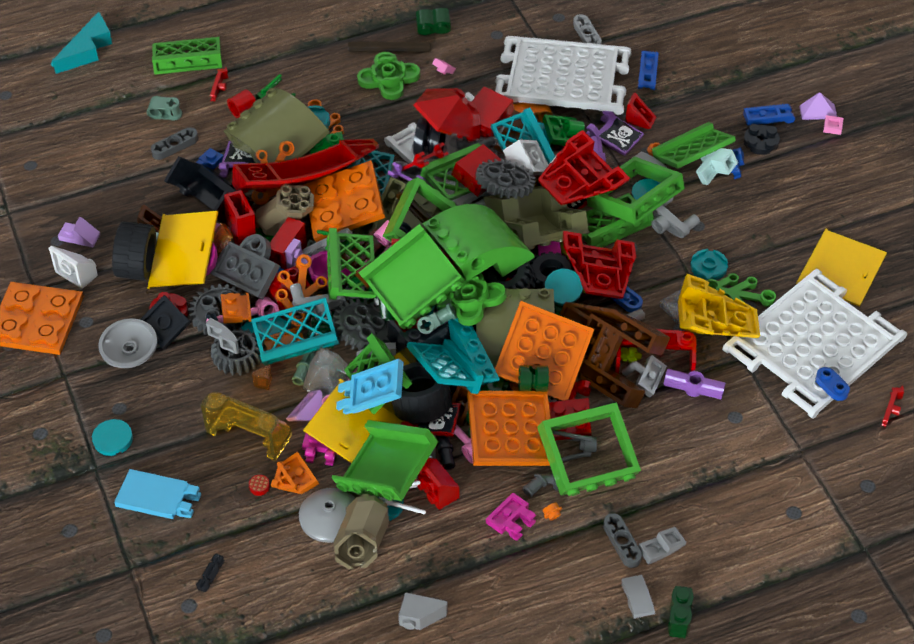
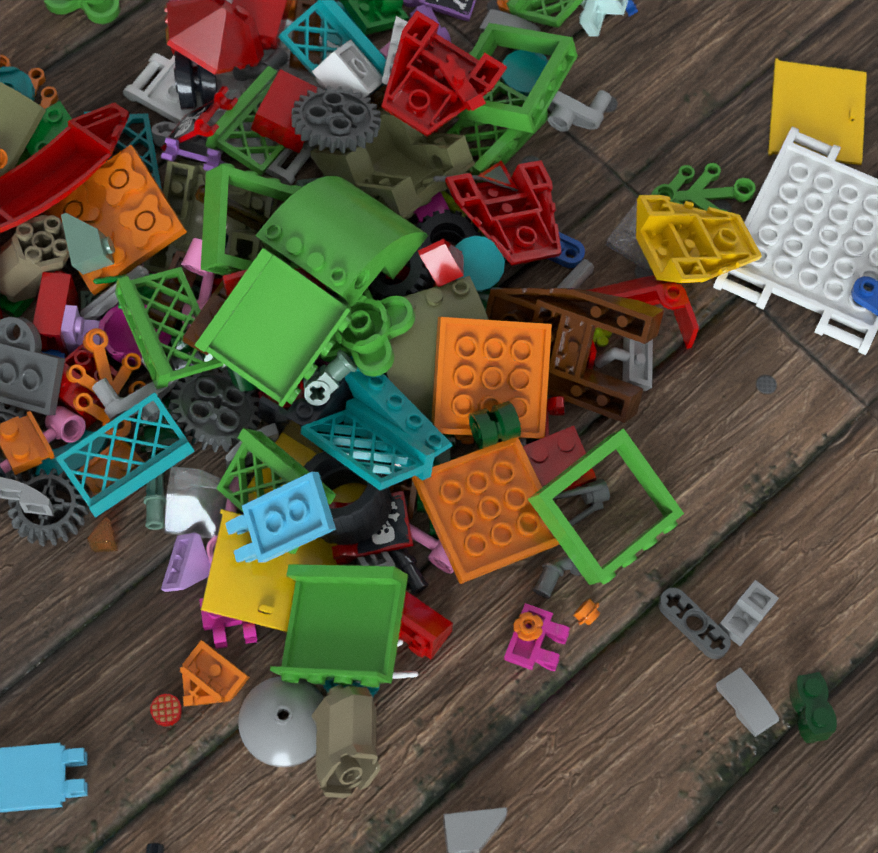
camera: 25 degrees left, 15 degrees up
clear yellow windscreen [201,392,292,461] -> none
medium lavender piece [664,369,726,399] -> none
teal tile [690,249,728,281] -> none
none -> sand green slope [61,213,115,275]
none -> slope [418,239,464,287]
none -> dark grey piece [433,160,518,191]
none -> red piece [437,54,486,111]
none -> orange plate [513,612,543,641]

